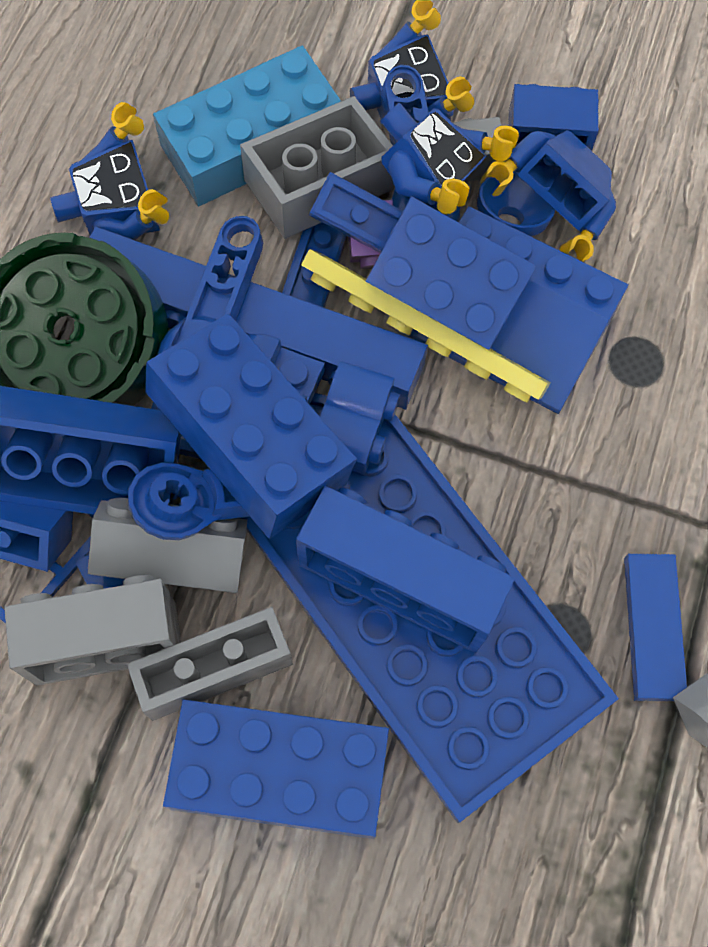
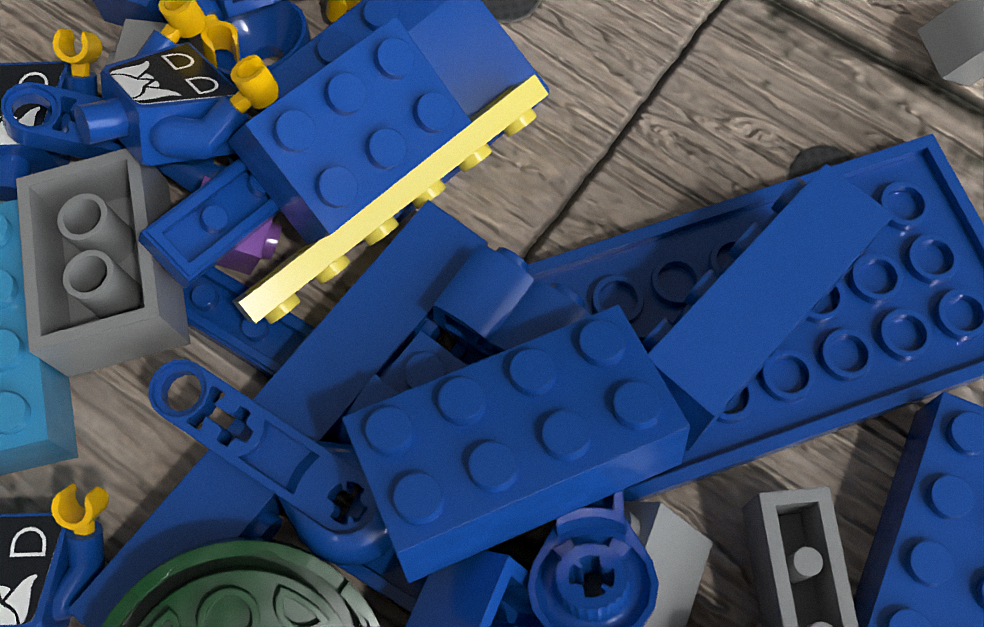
camera: 70 degrees left, 0 degrees up
blue tile [624,554,687,701] -> none

